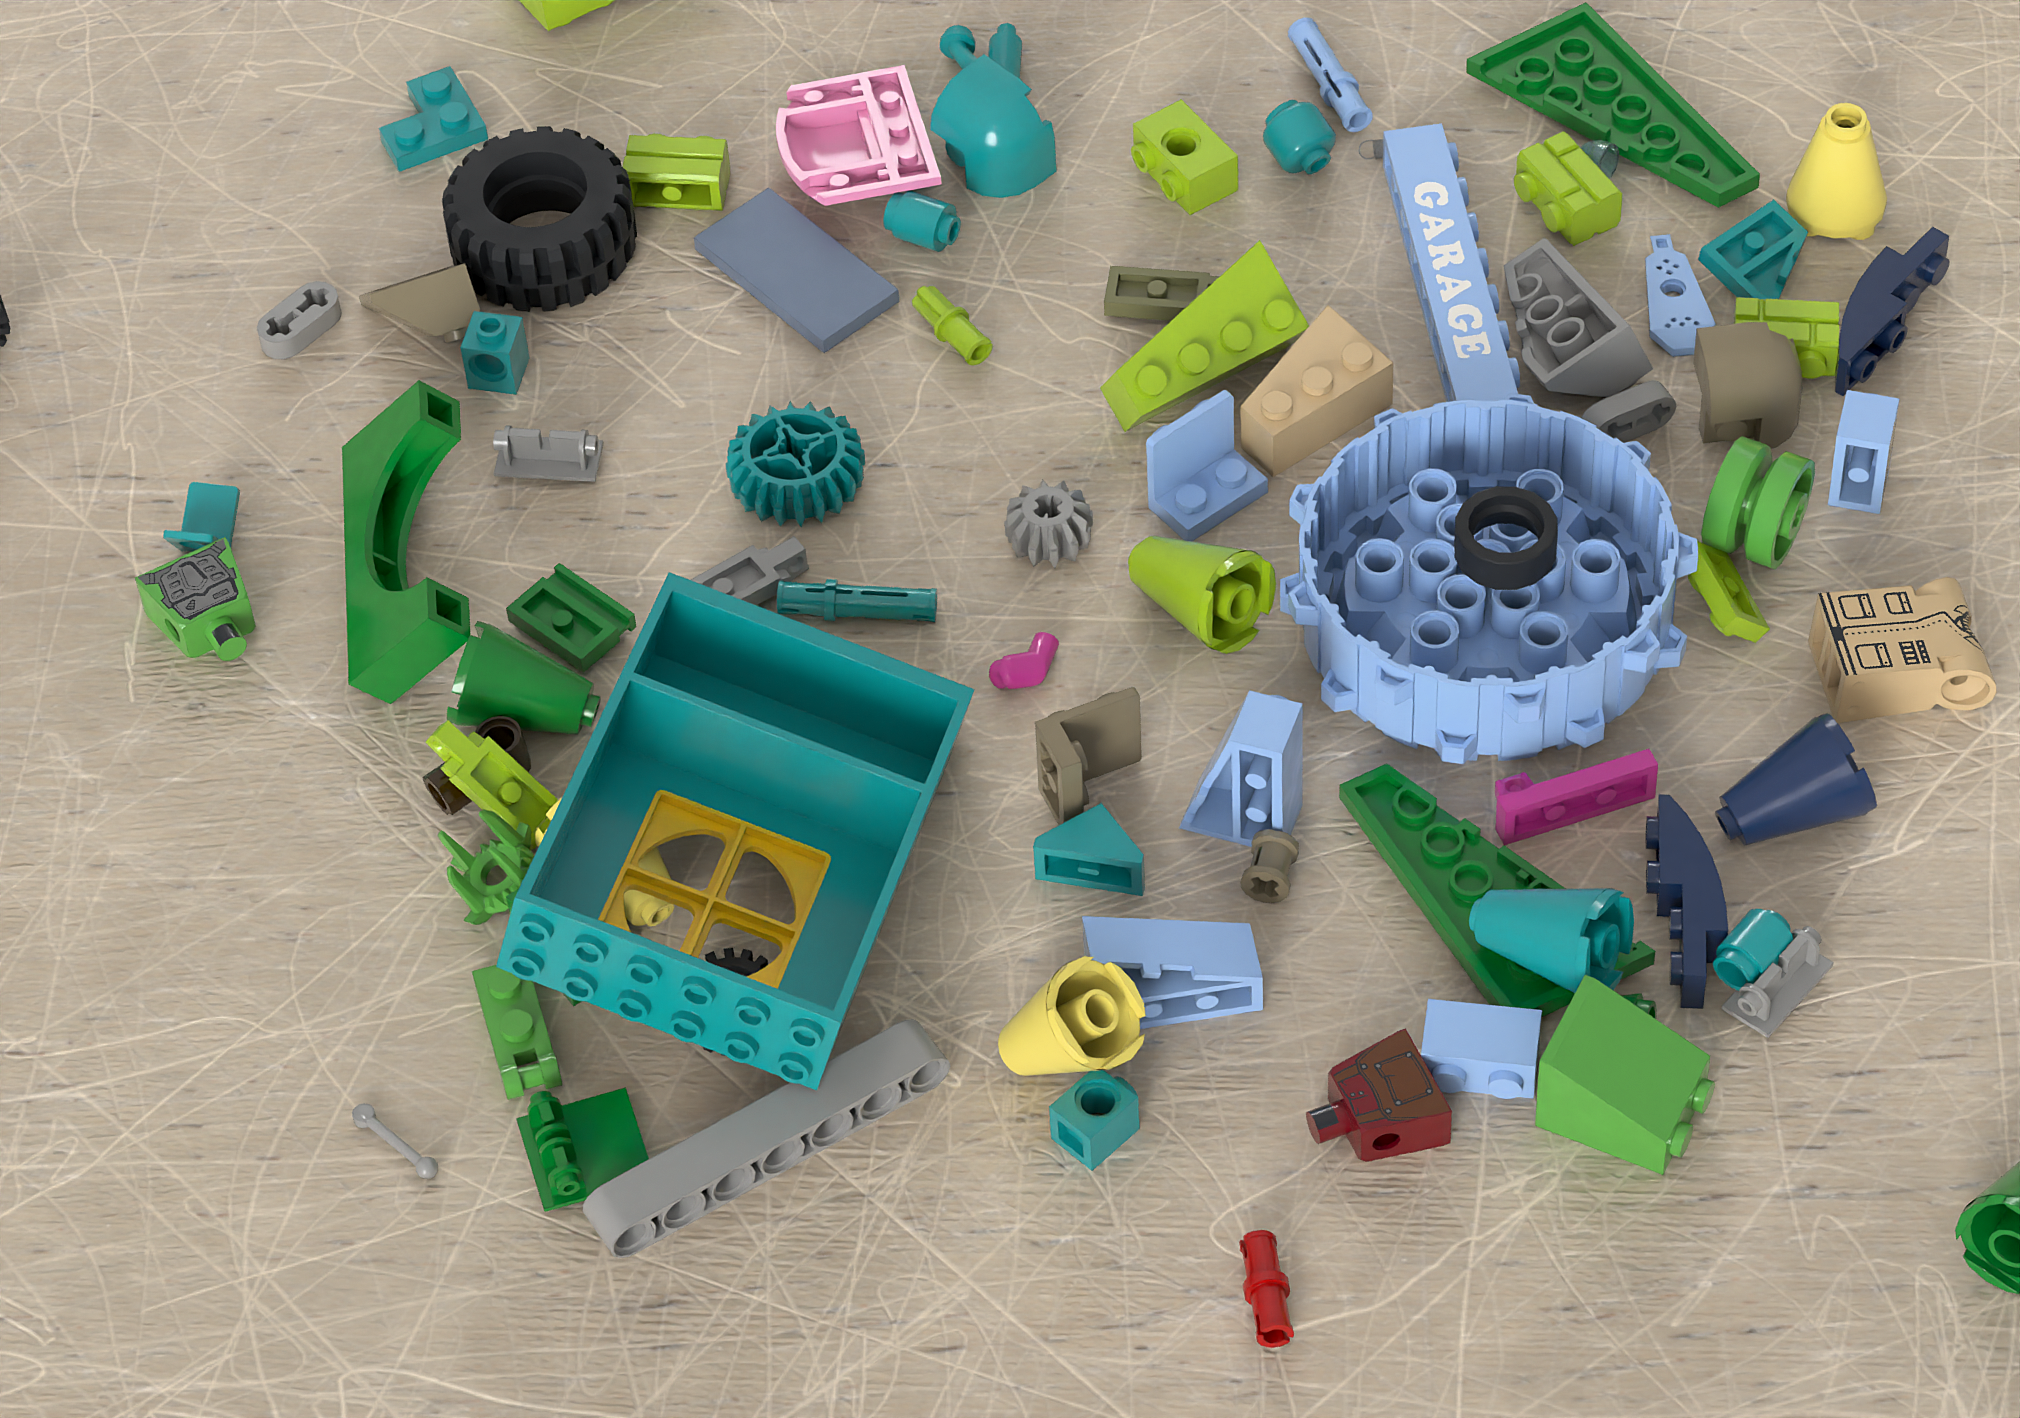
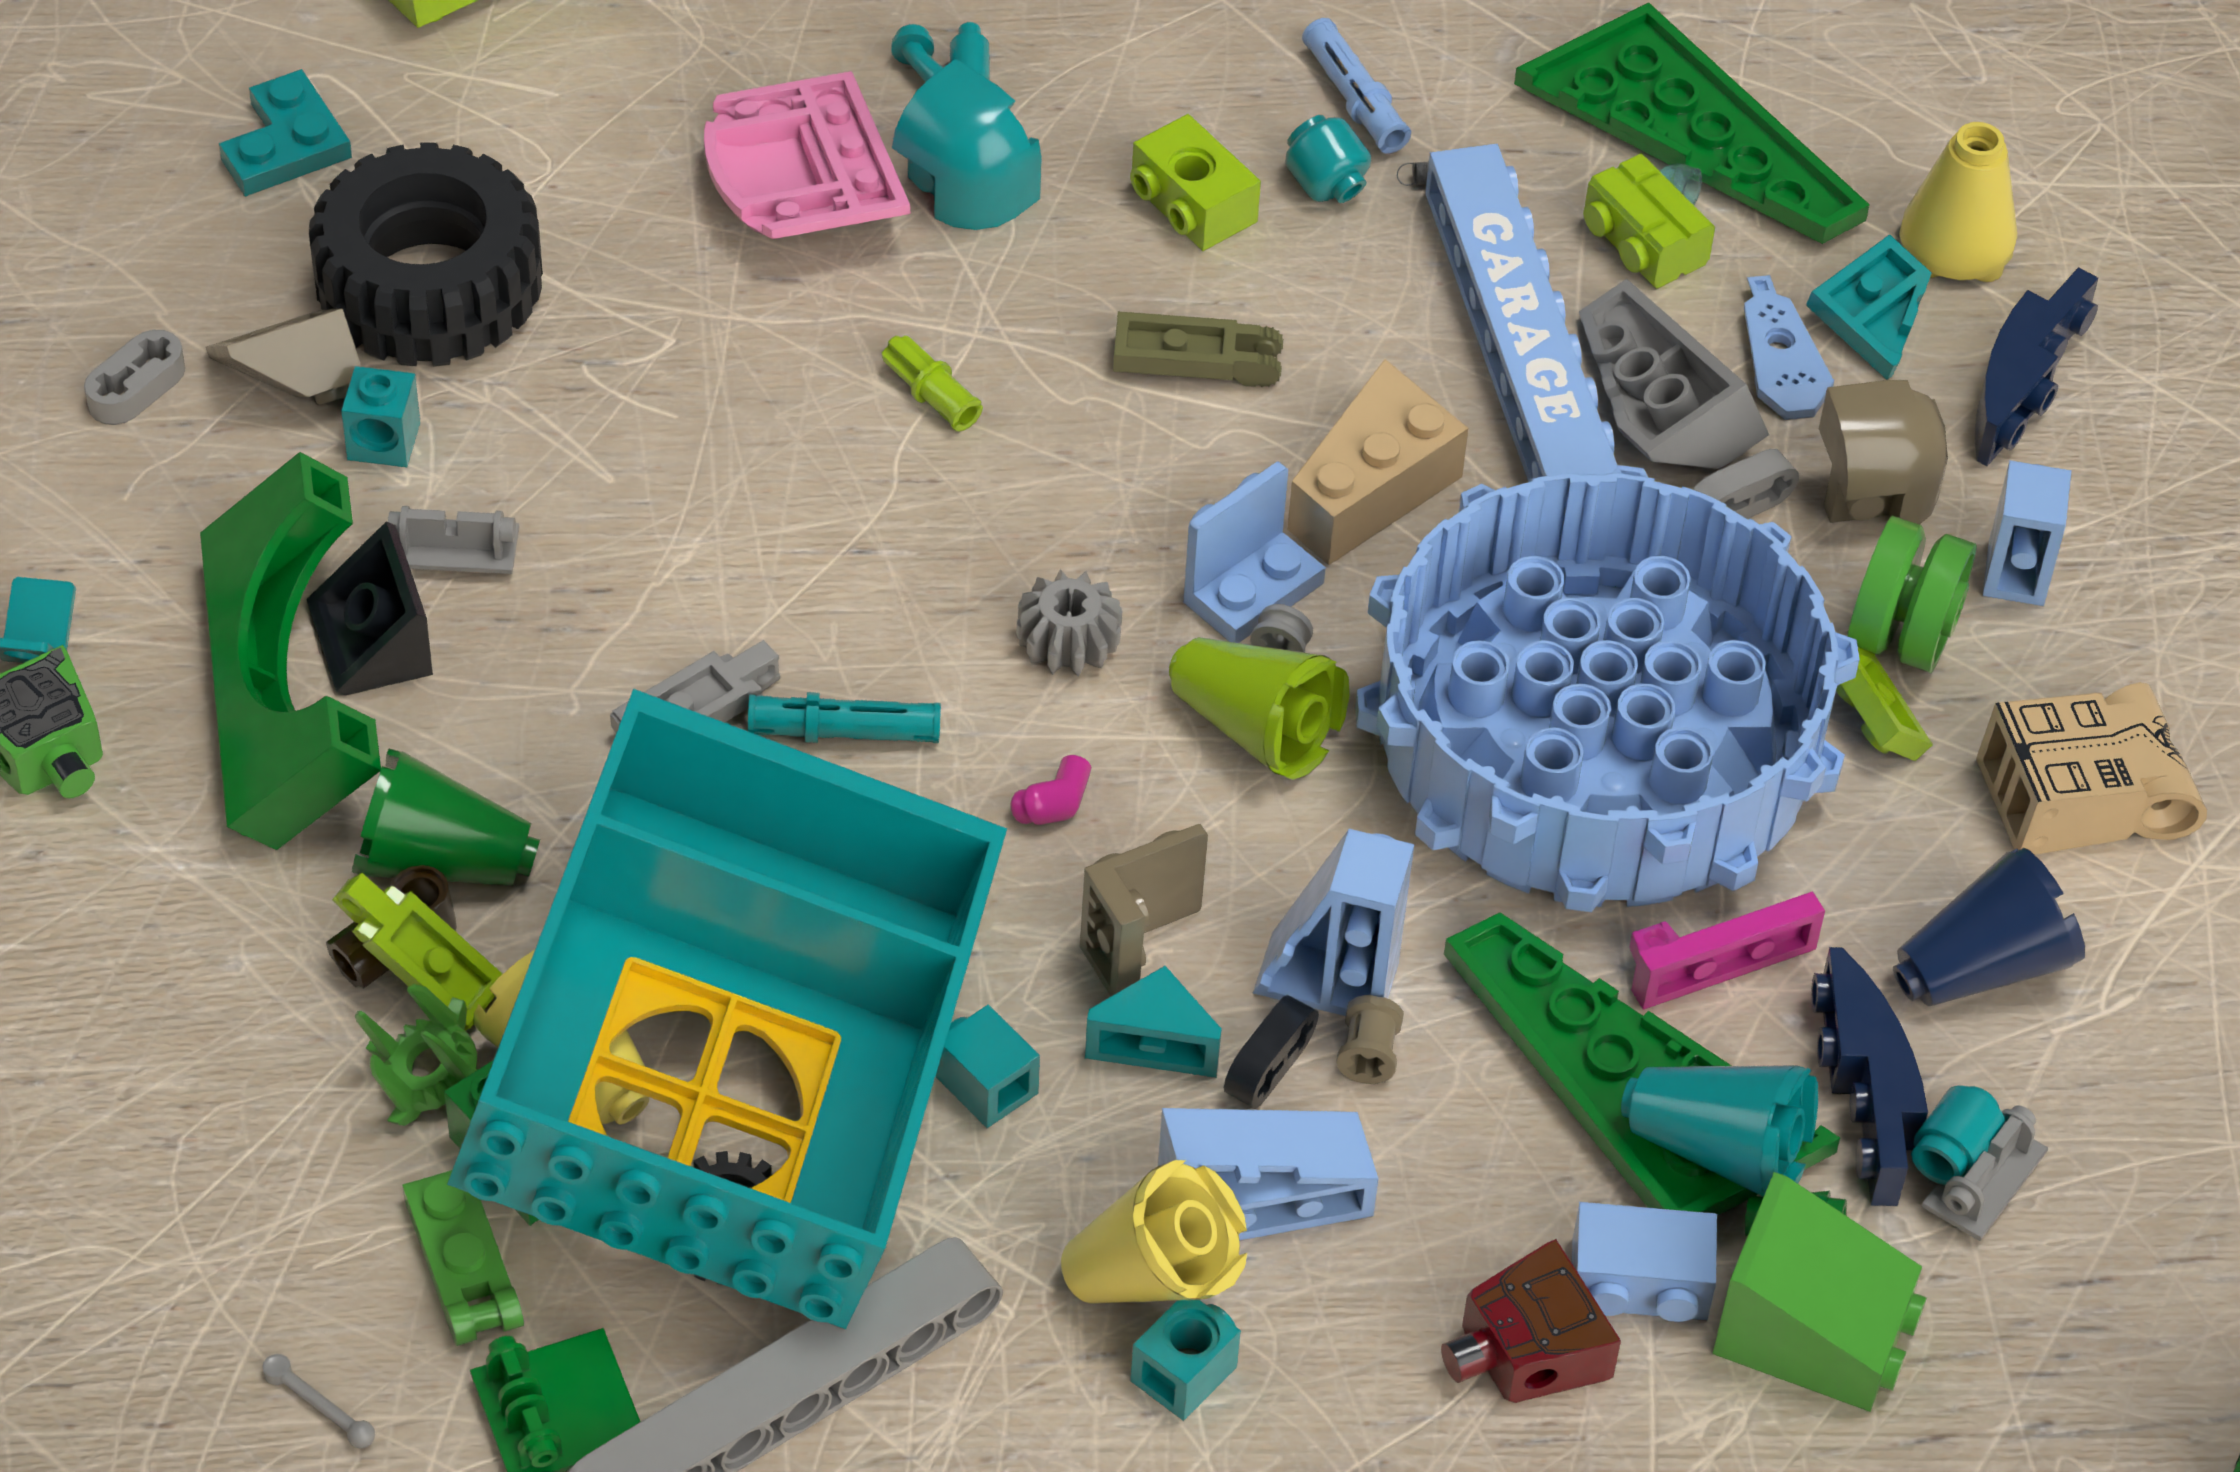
camera: 10 degrees left, 0 degrees up
green plate [506,563,637,673] -> none
lime brick [622,133,730,211] -> none
sand blue tile [694,188,899,353] -> none
teal gear [726,401,866,527] -> none
teal brick [883,191,961,252] -> none
lime wedge [1100,240,1309,432] -> none
black tyre [1454,486,1558,590] -> none
lime brick [1733,297,1839,379] -> none
none -> black slope [306,521,433,696]
none -> teal brick [936,1004,1040,1129]
none -> black beam [1224,995,1319,1108]
none -> light grey bush [1250,604,1313,653]

